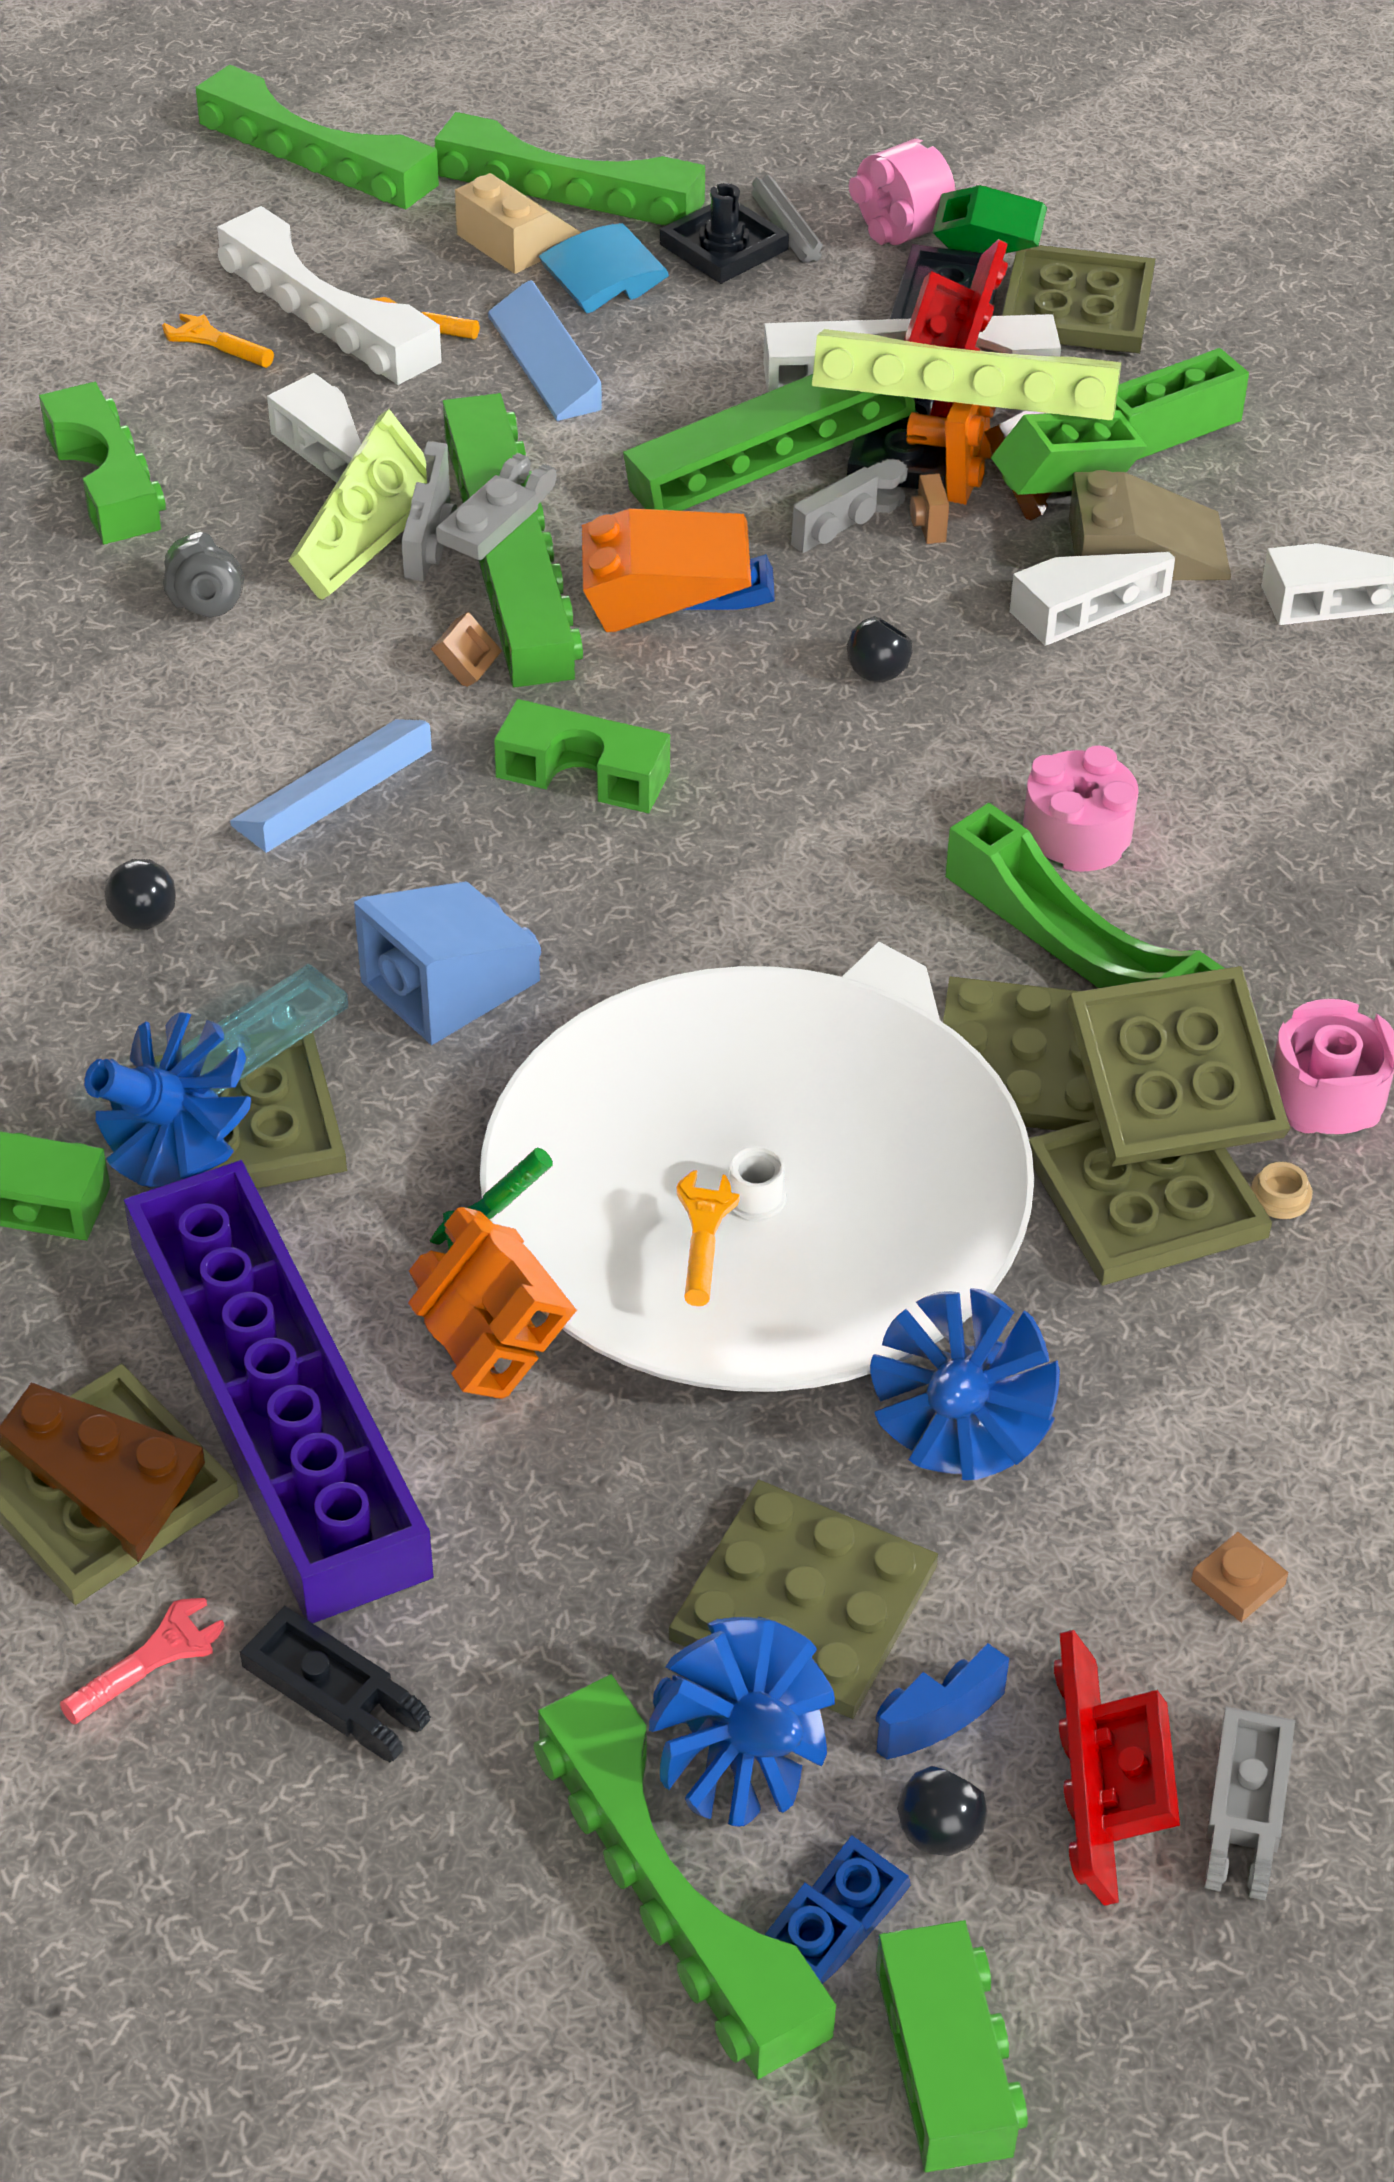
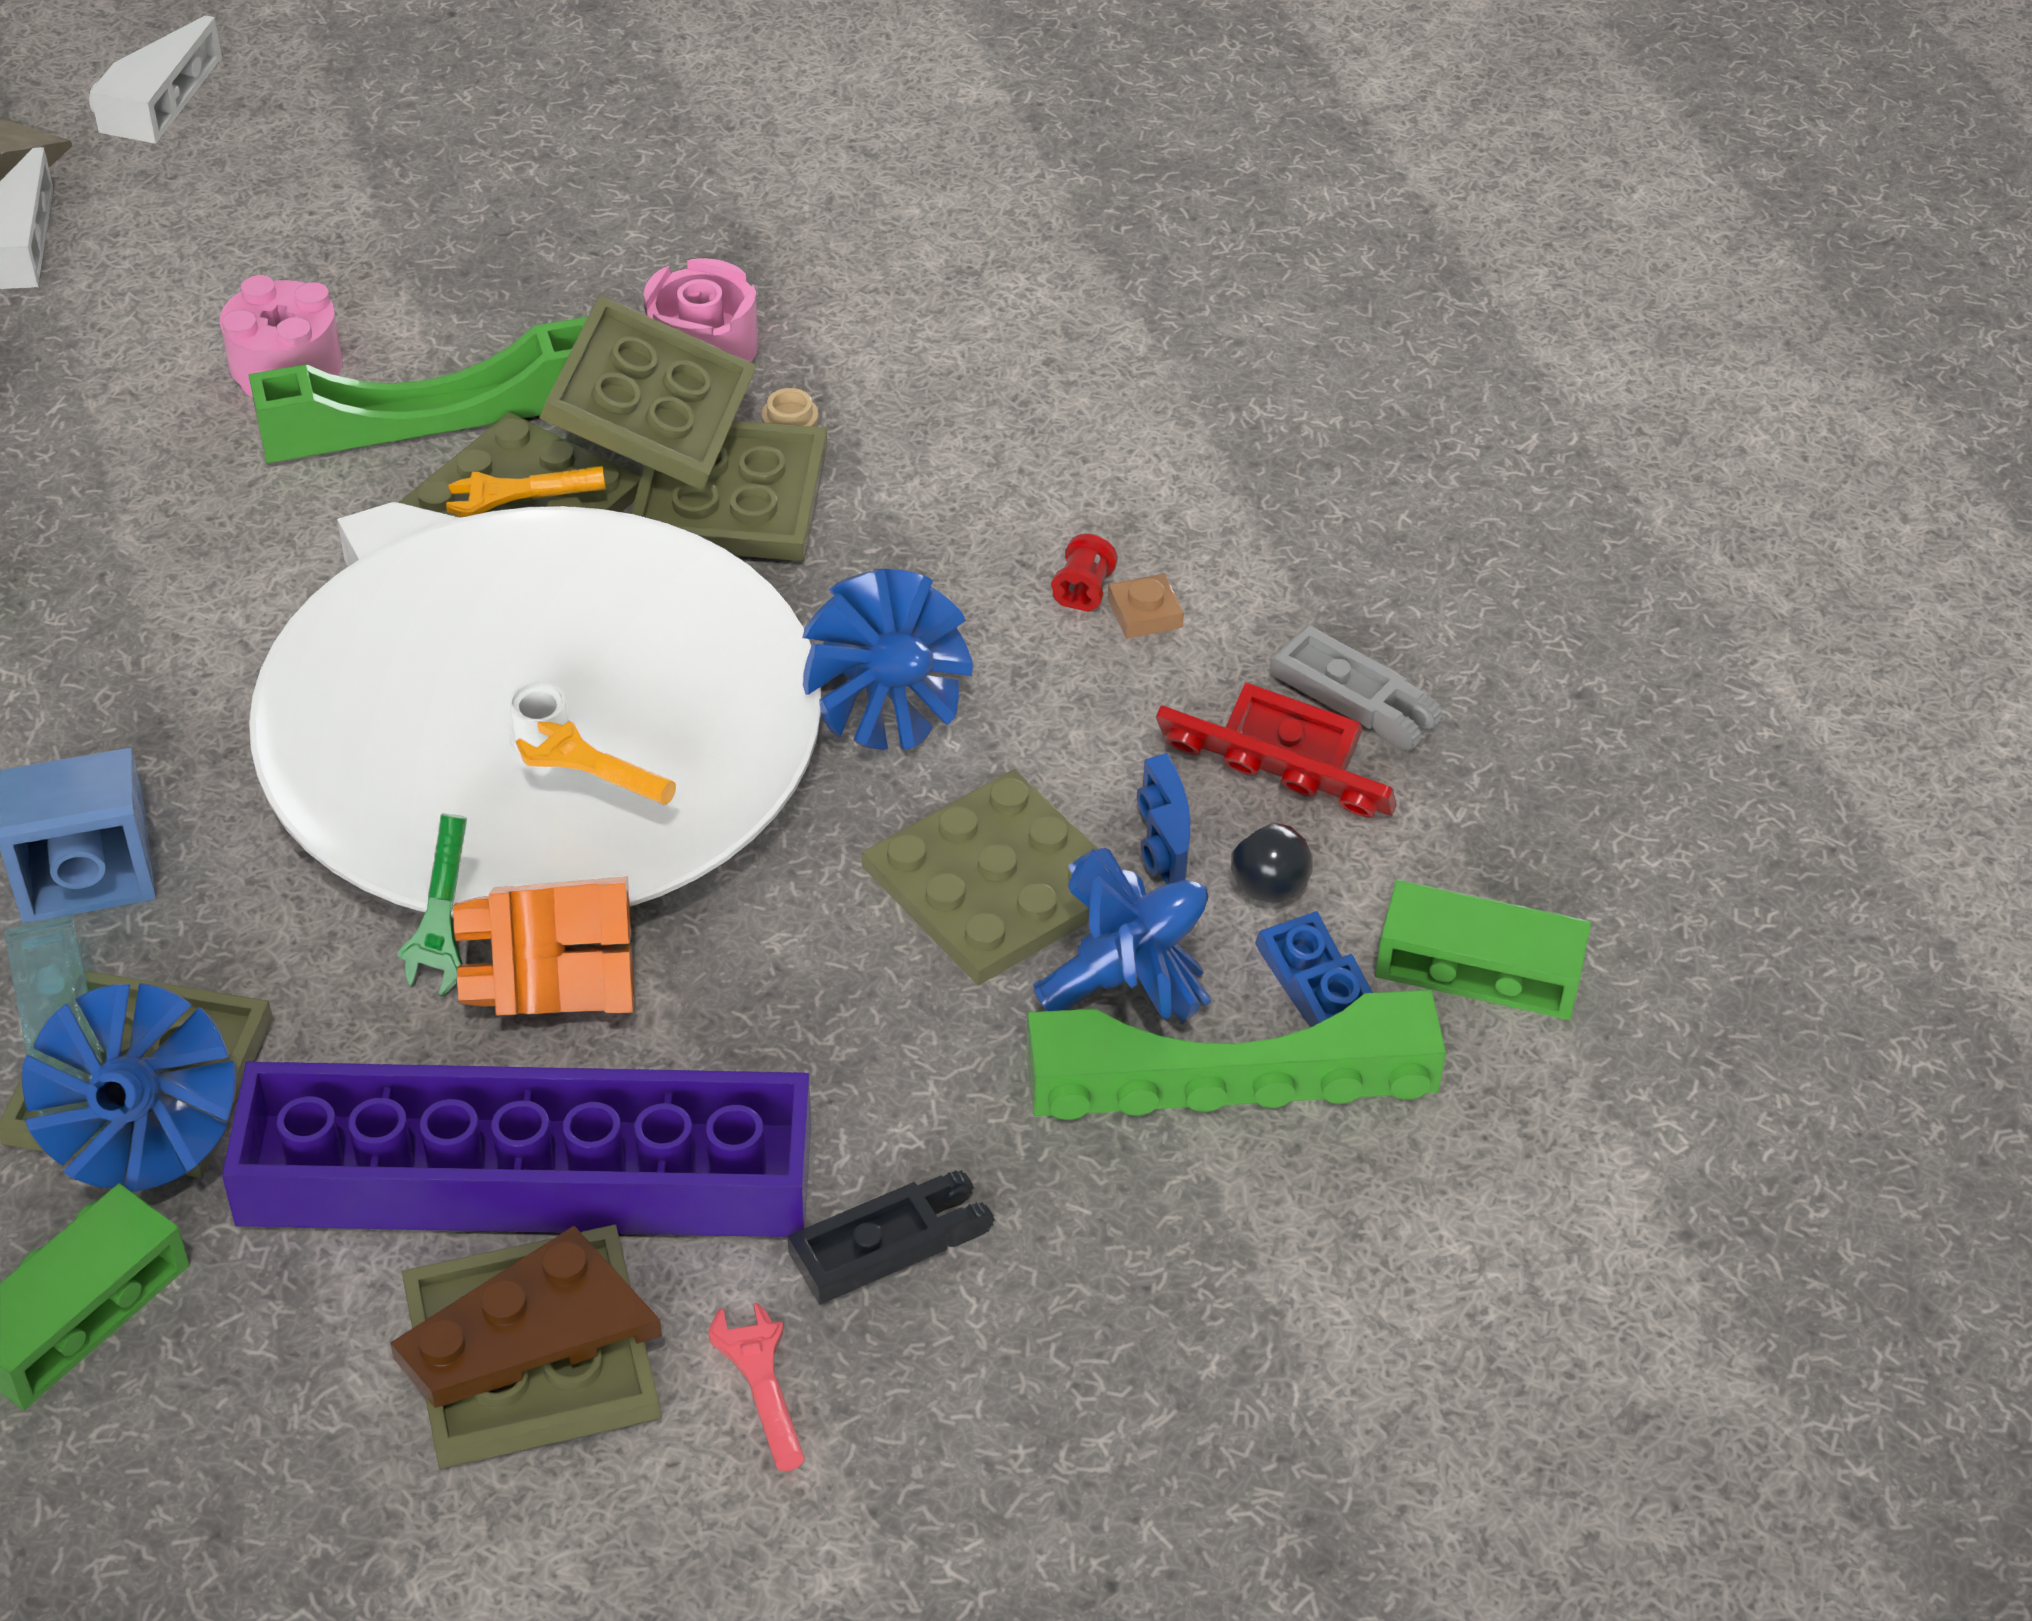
camera: 65 degrees left, 0 degrees up
none -> light orange piece [446,466,606,517]
none -> red bush [1051,533,1118,612]

